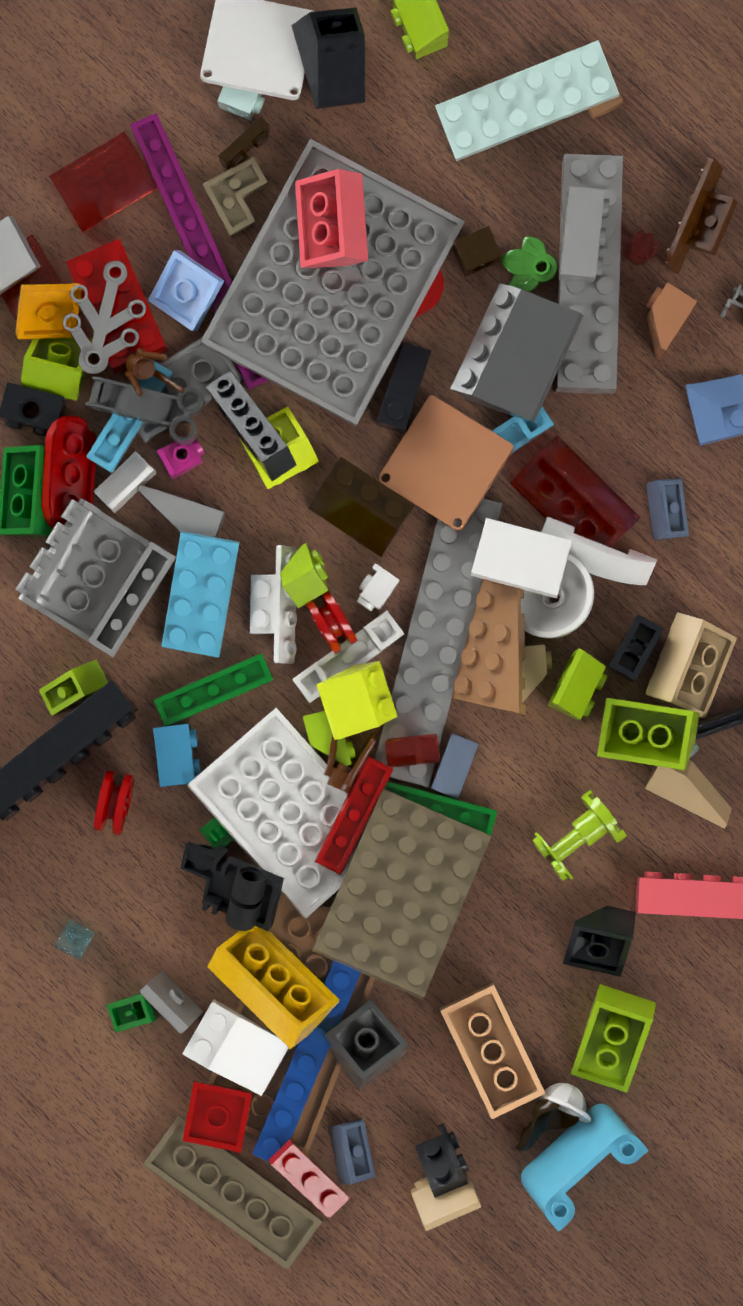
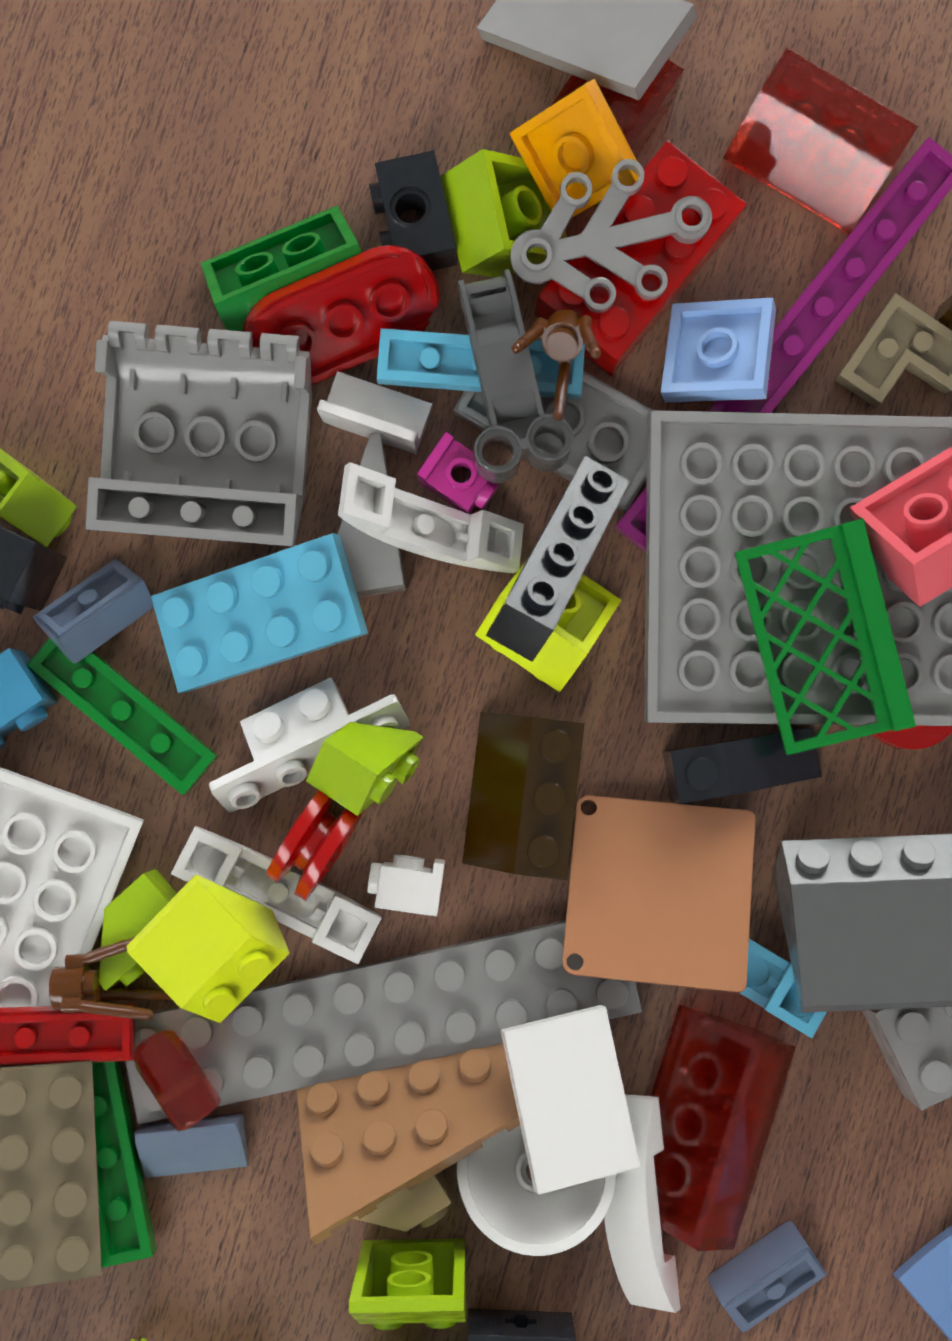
camera: 65 degrees right, 0 degrees up
none -> sand blue slope [33,559,153,663]
none -> white slope [338,462,524,573]
none -> green fence [734,518,916,755]

